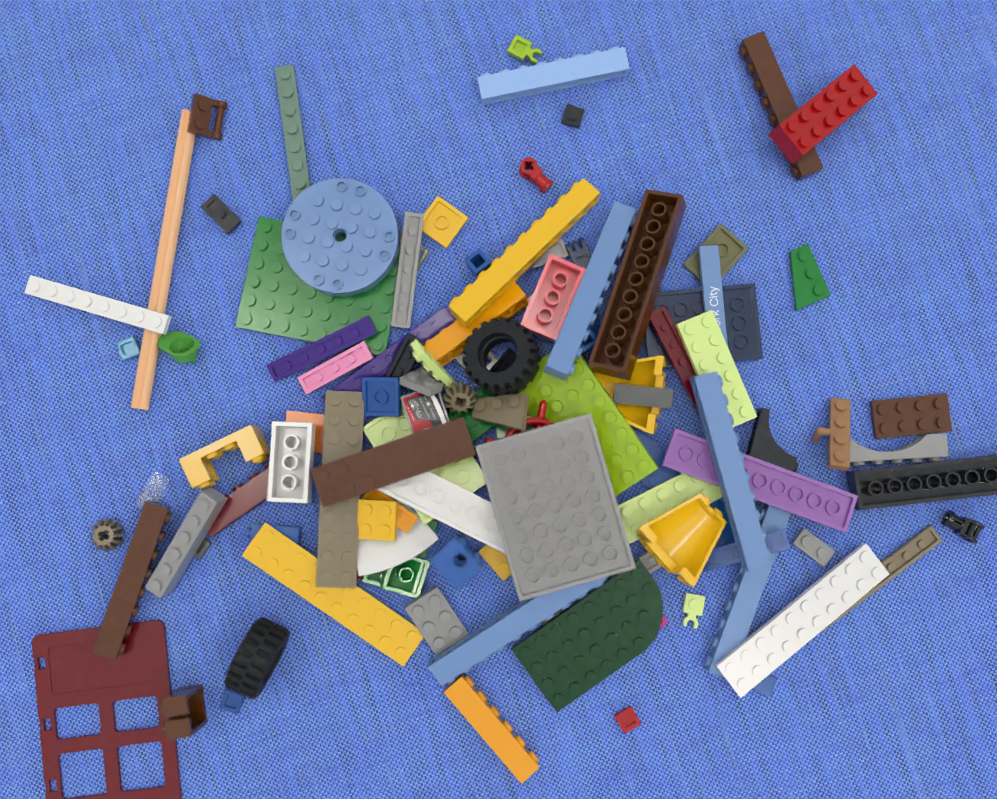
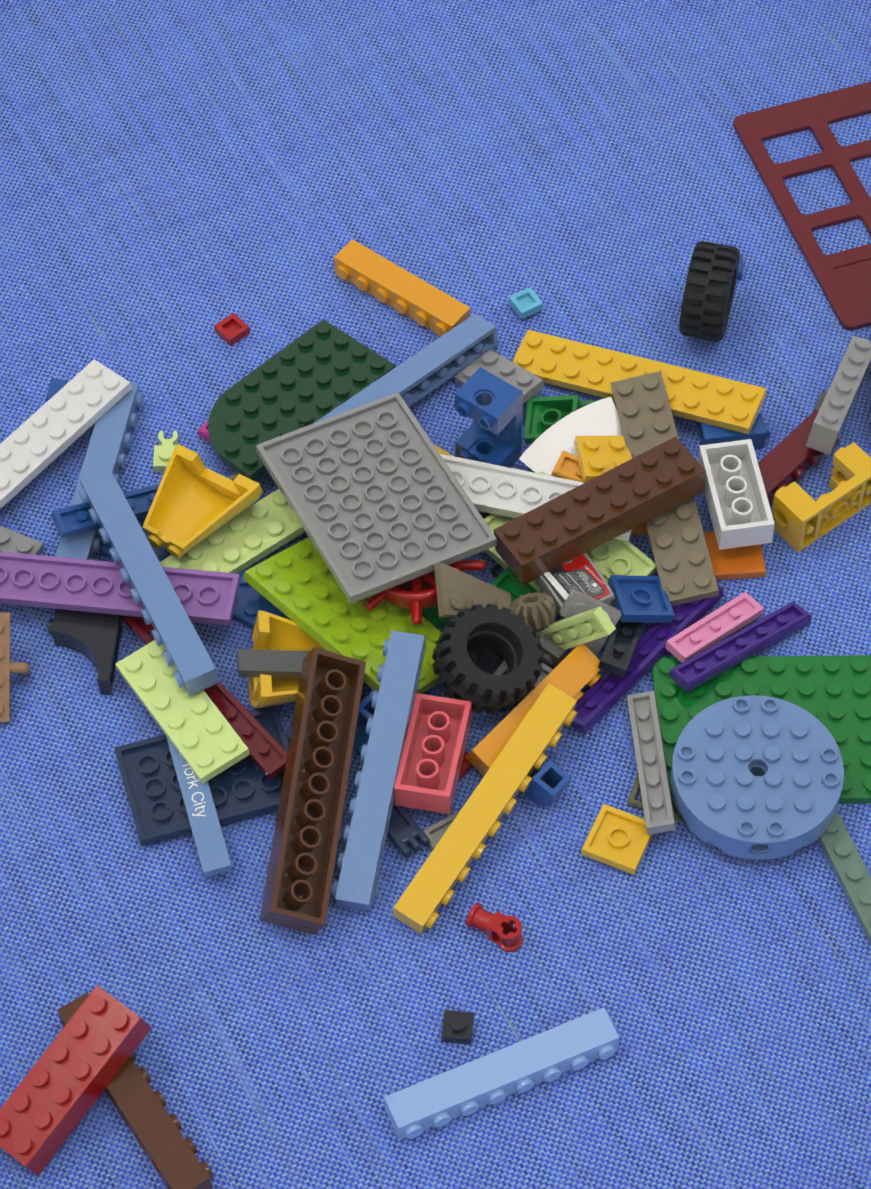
camera: 175 degrees right, 30 degrees down
reddish brown piece [160,683,208,740] -> none
lime plate [507,35,542,65] -> none
olive tile [682,223,749,282] -> none
green wing [789,244,831,311] -> none
none -> medium azure plate [509,287,543,319]
none -> dark grey plate [539,637,565,669]

